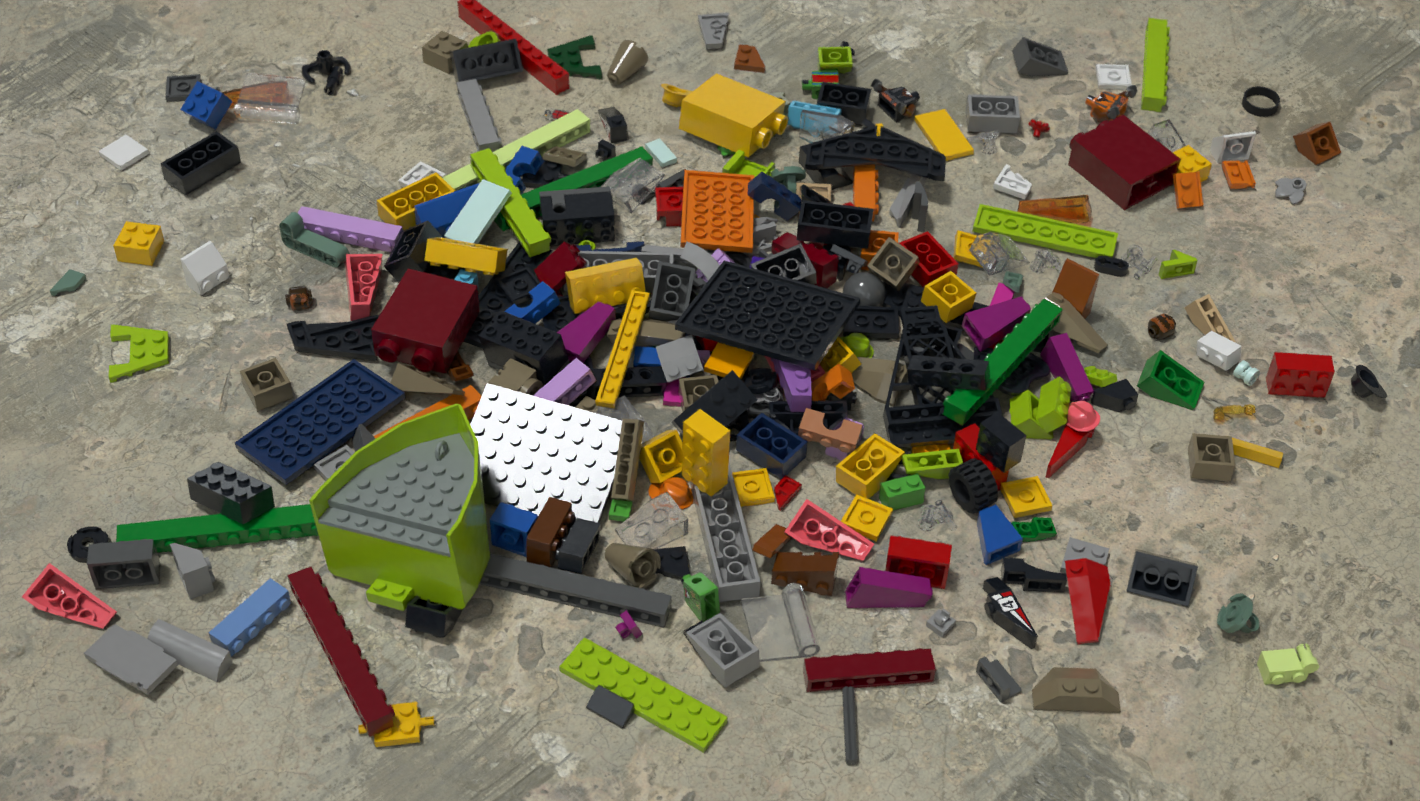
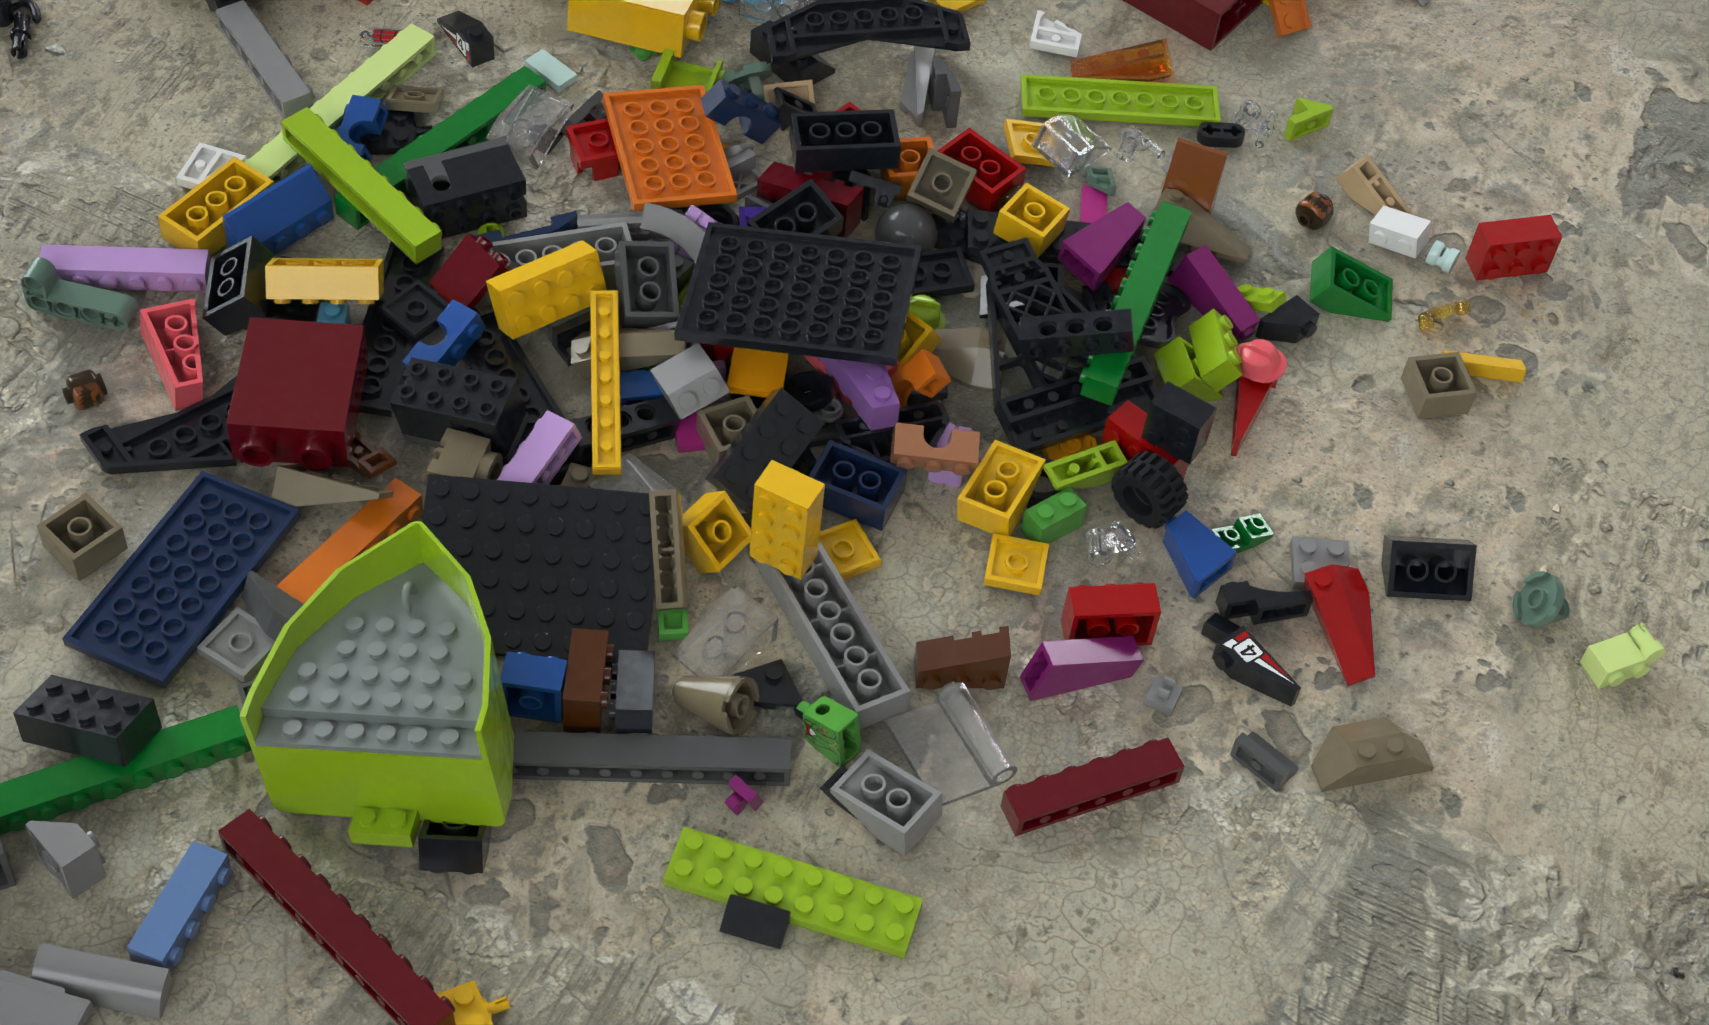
camera: 20 degrees left, 5 degrees up
light aqua tile [444,179,512,244] -> none
magenta slope [557,302,616,363] -> none
black tile [595,139,616,162] -> none
orange piece [648,477,694,509] -> none
dark orange tile [752,524,792,558] -> none
red tile [774,475,802,511] -> none
coral wedge [784,499,874,561] -> none
dark grey axle [842,687,858,765] -> none
orange brick [853,164,879,222] -> none
yellow plate [1000,476,1053,518] -> none
black piece [1351,365,1387,398] -> none

